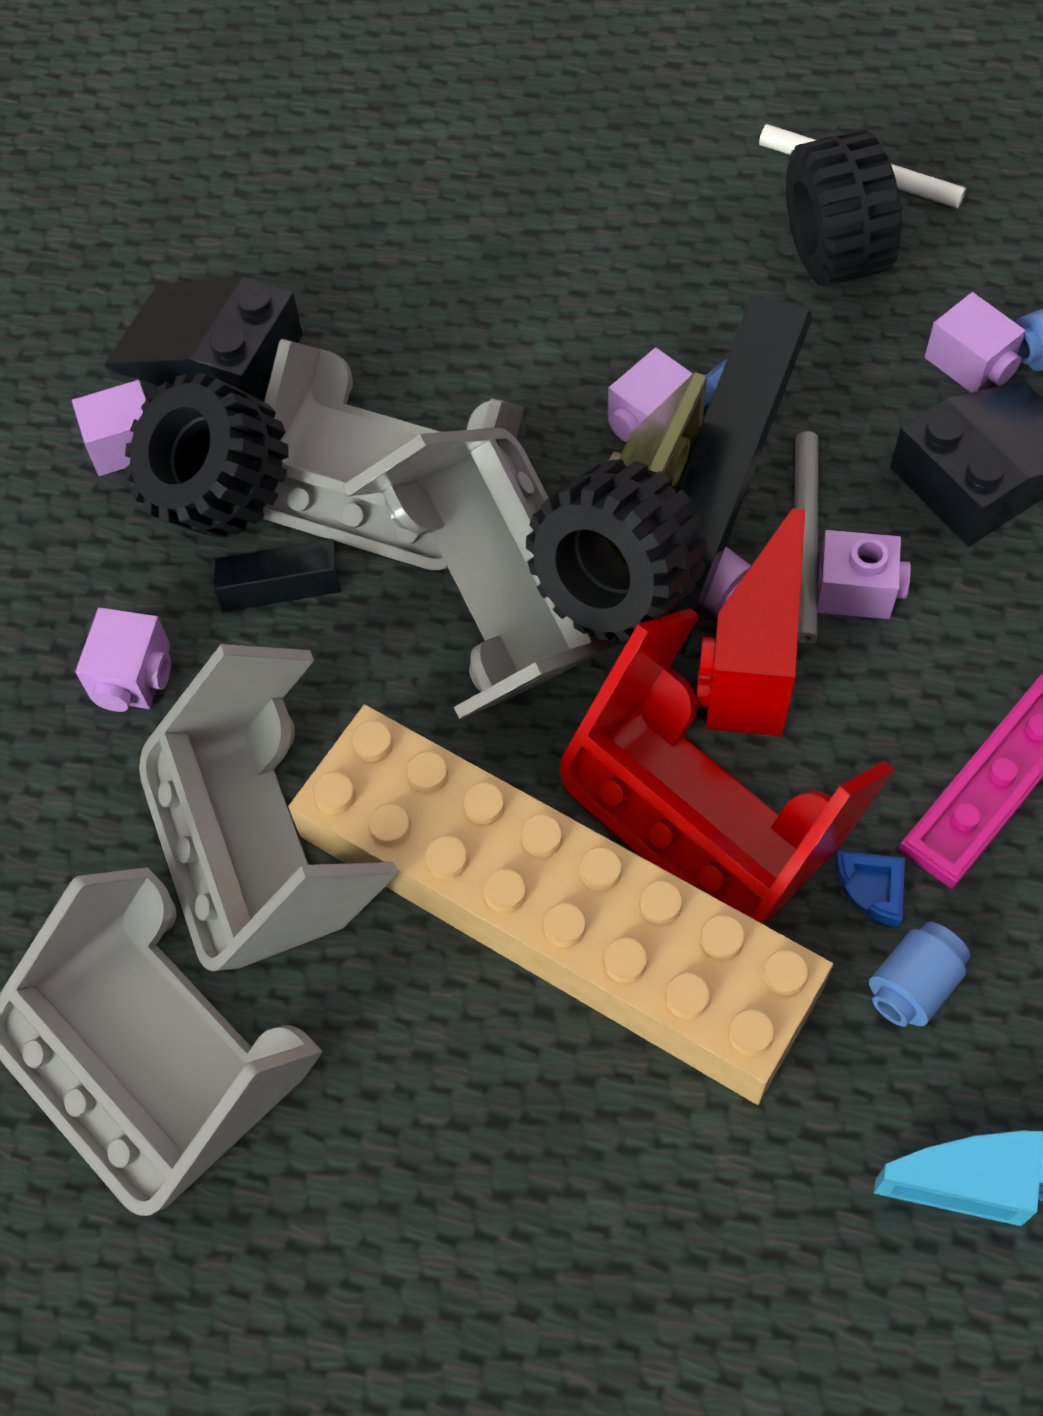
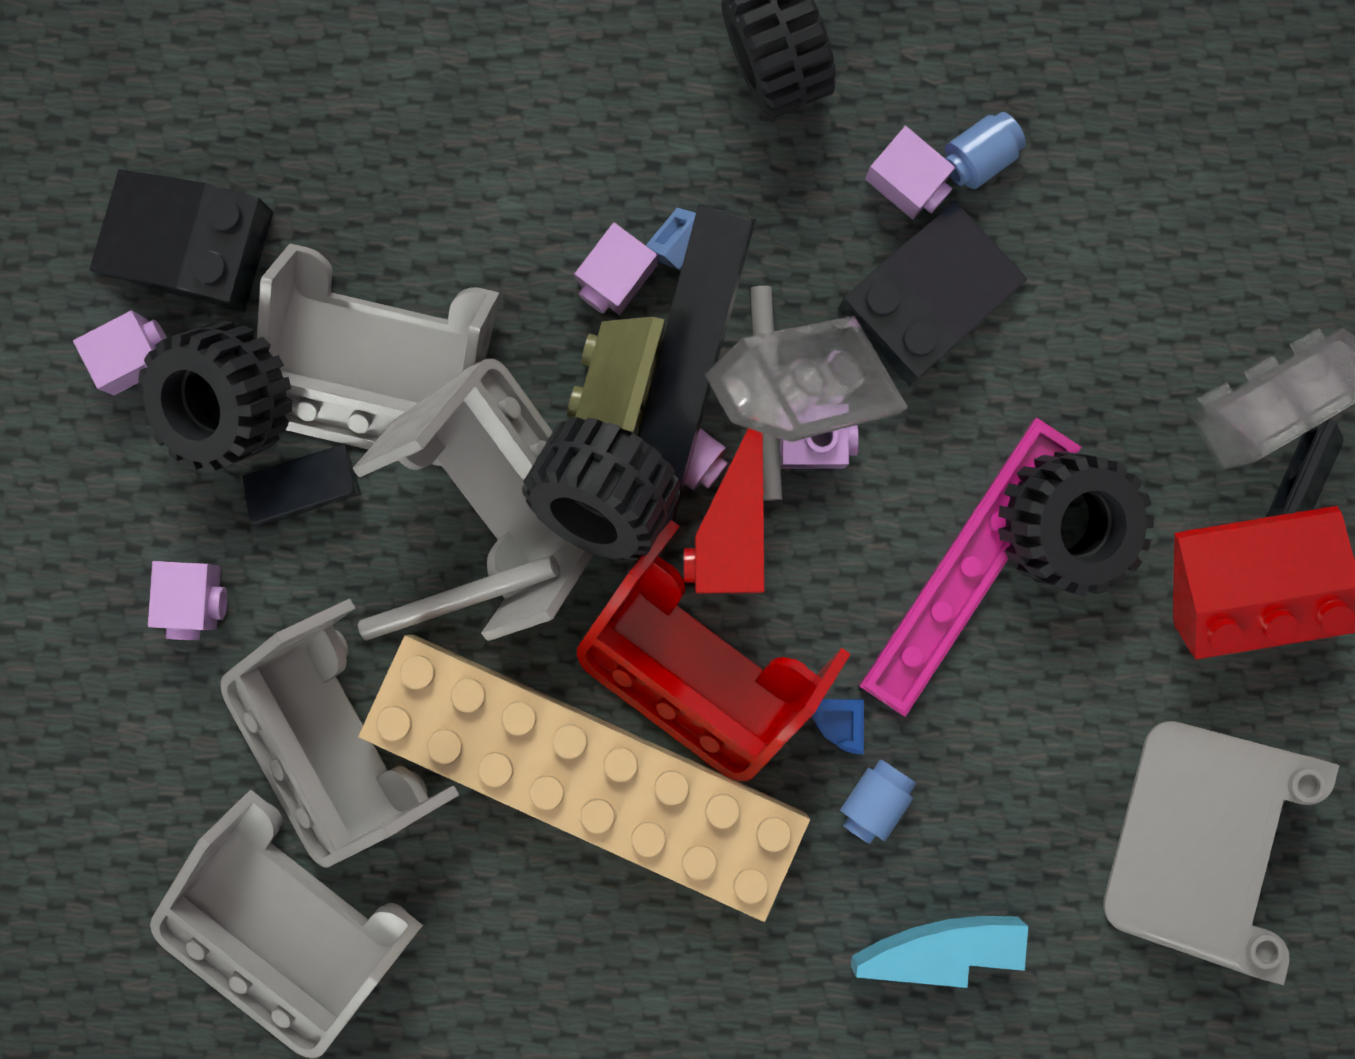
camera: 15 degrees left, 25 degrees up
none -> light grey piece [358,555,560,641]
none -> clear slope [705,316,908,442]

